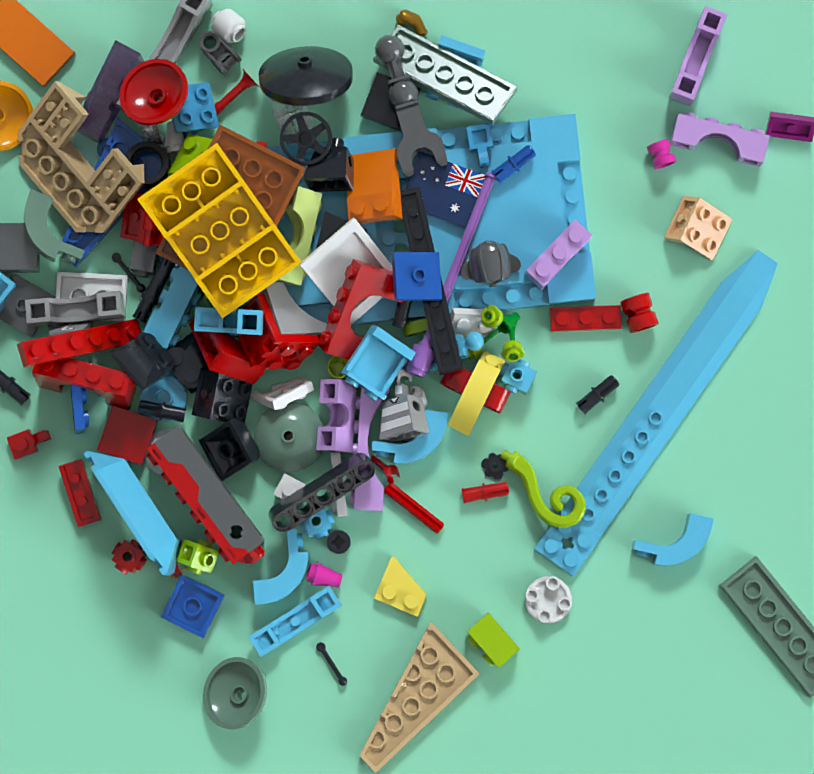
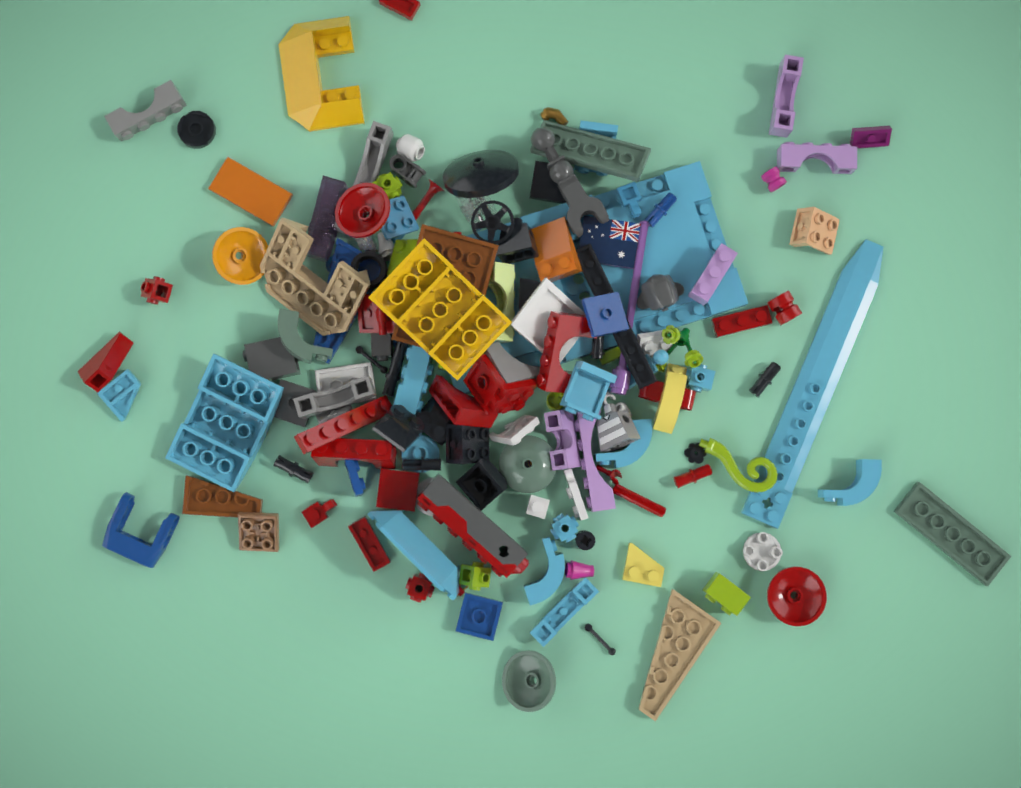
camera: 10 degrees left, 0 degrees up
medium azure arch [194,307,264,335] -> none
black beam [268,453,376,532] -> none
none -> lime brick [373,172,402,199]
none -> red dish [767,566,827,626]

